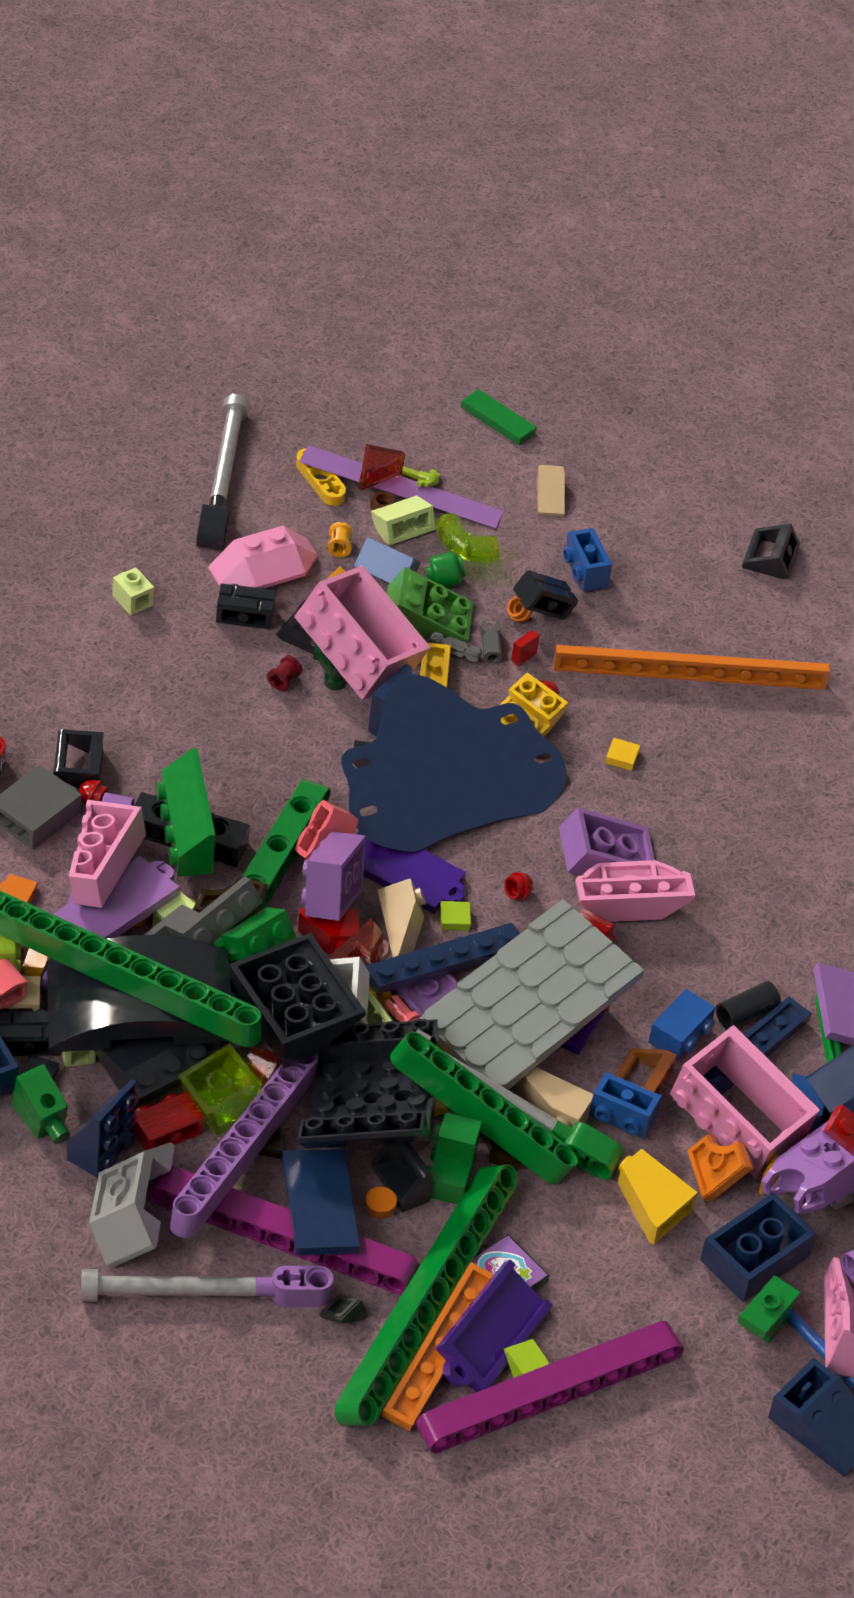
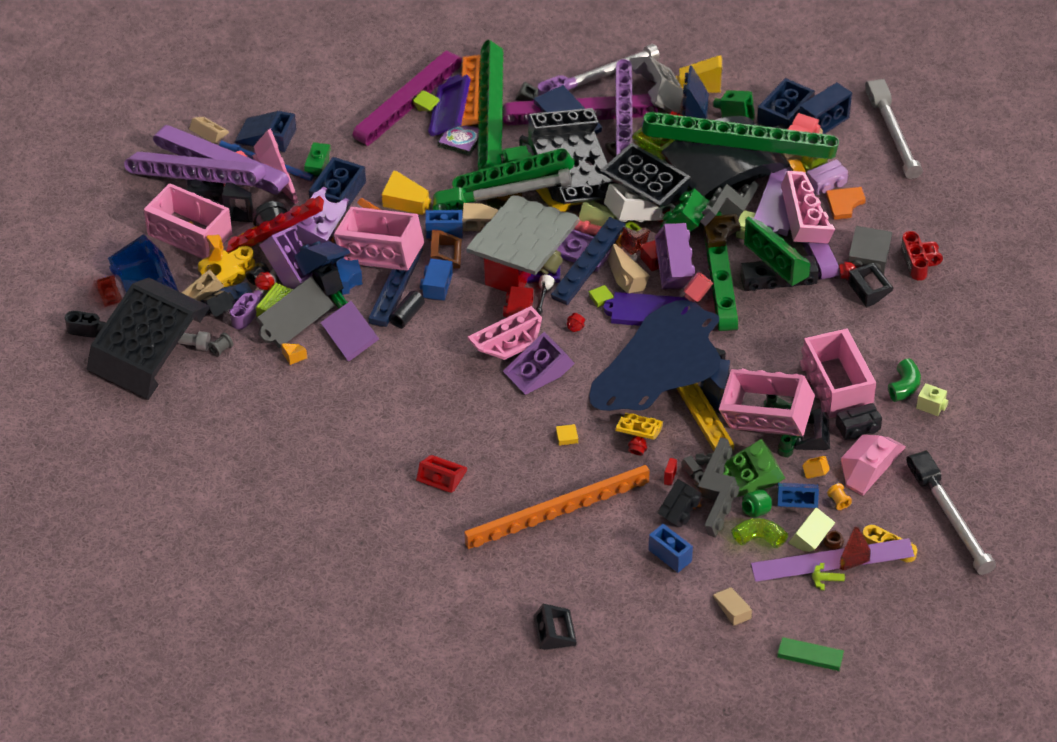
camera: 160 degrees right, 0 degrees up
none -> red tile [416,455,467,493]
none -> yellow slope [676,56,722,93]
none -> dark grey bracket [698,438,739,538]
none -> bright pink hose [800,328,876,418]
none -> green cylinder [888,358,921,402]

